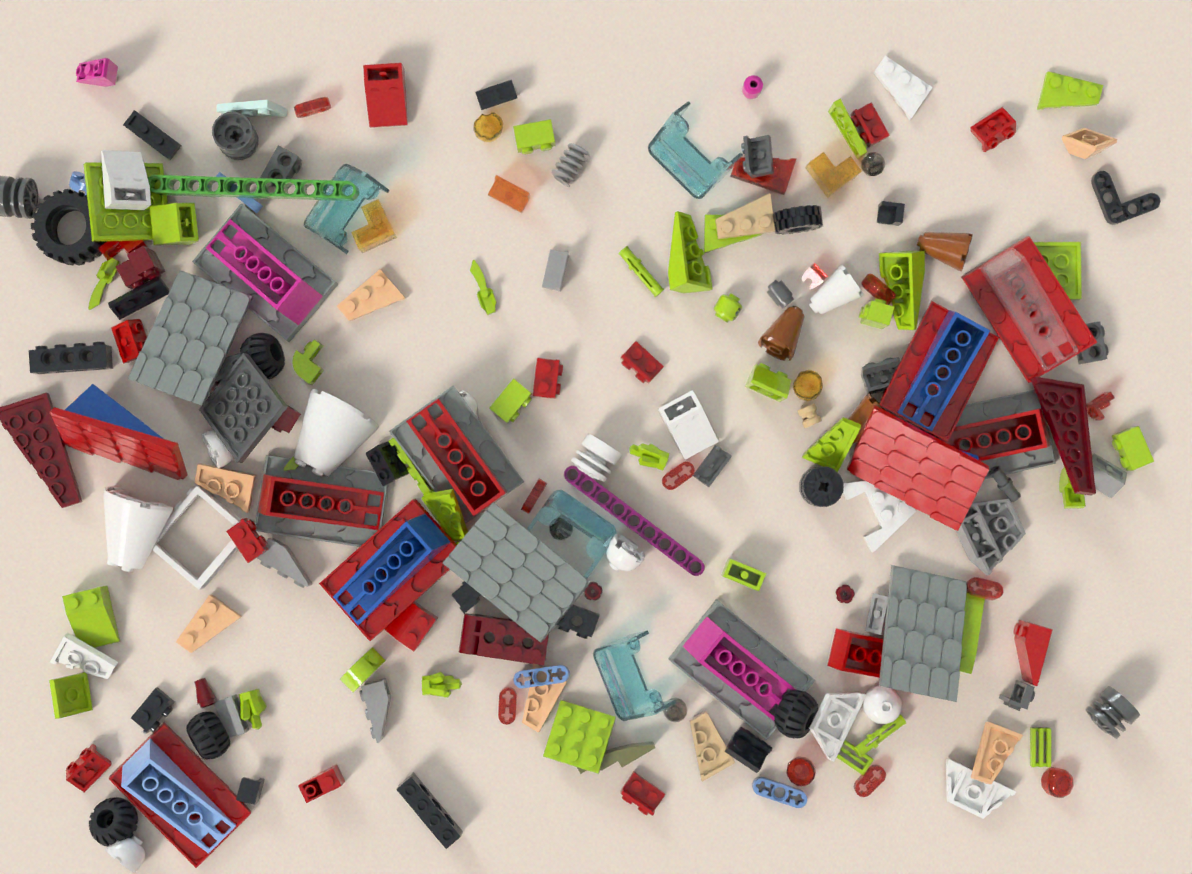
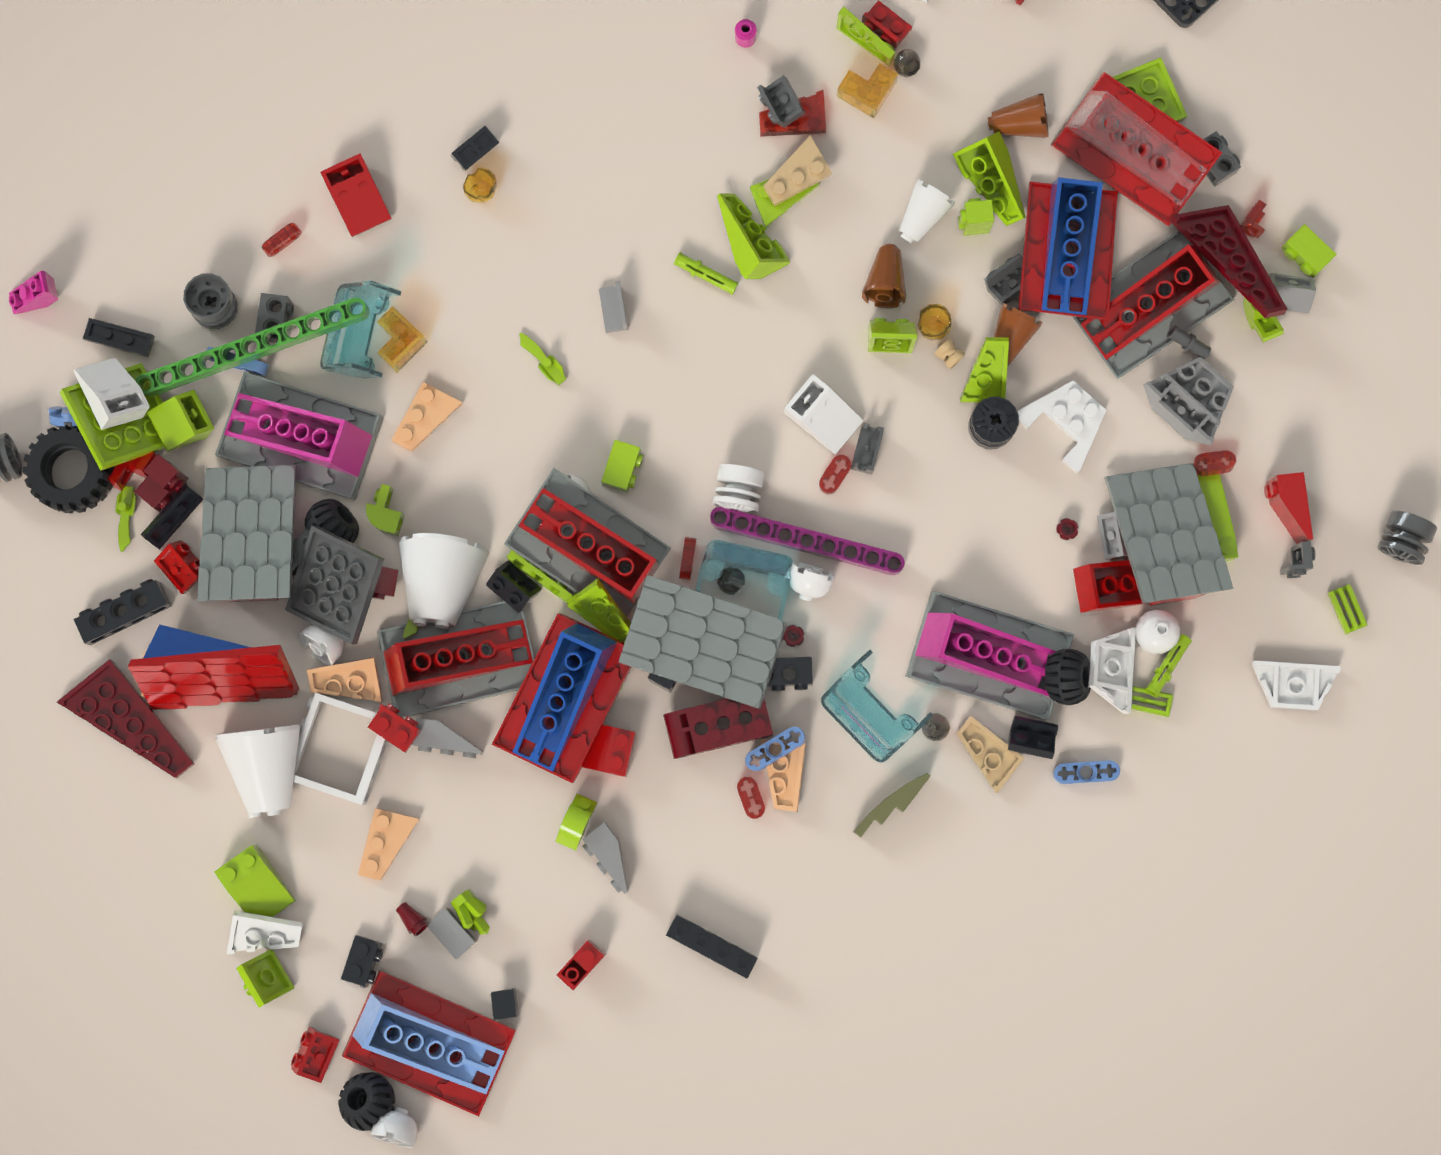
camera: 20 degrees left, 5 degrees down
black wheel [186,711,230,760] -> none
light aqua wing [217,100,287,117] -> none
lime rock [422,672,462,698] -> none
black panel [452,585,480,614] -> none
clear orange panel [488,175,530,214] -> none
lime brick [513,119,556,154] -> none
red bracket [533,358,563,399] -> none
lime plate [543,700,616,774] -> none
light grey piece [551,143,590,187] -> none
red bracket [620,341,664,384] -> none
red bracket [621,771,665,816] -> none
lime rock [629,443,669,471] -> none
clear light blue windscreen [648,101,743,199] -> none
lime head [714,293,742,323] -> none
lime brick [721,558,766,591] -> none
dark grey brick [767,280,794,309] -> none
black bush [773,205,823,235] -> none
clear red hair [786,756,816,786] -> none
clear red tile [802,263,828,289] -> none
piece [847,405,989,531] -> none
clear red beam [853,765,886,797] -> none
clear red beam [861,274,896,305] -> none
black panel [877,201,905,226] -> none
light nougat wing [971,722,1023,784] -> none
clear red hair [1041,767,1074,798] -> none

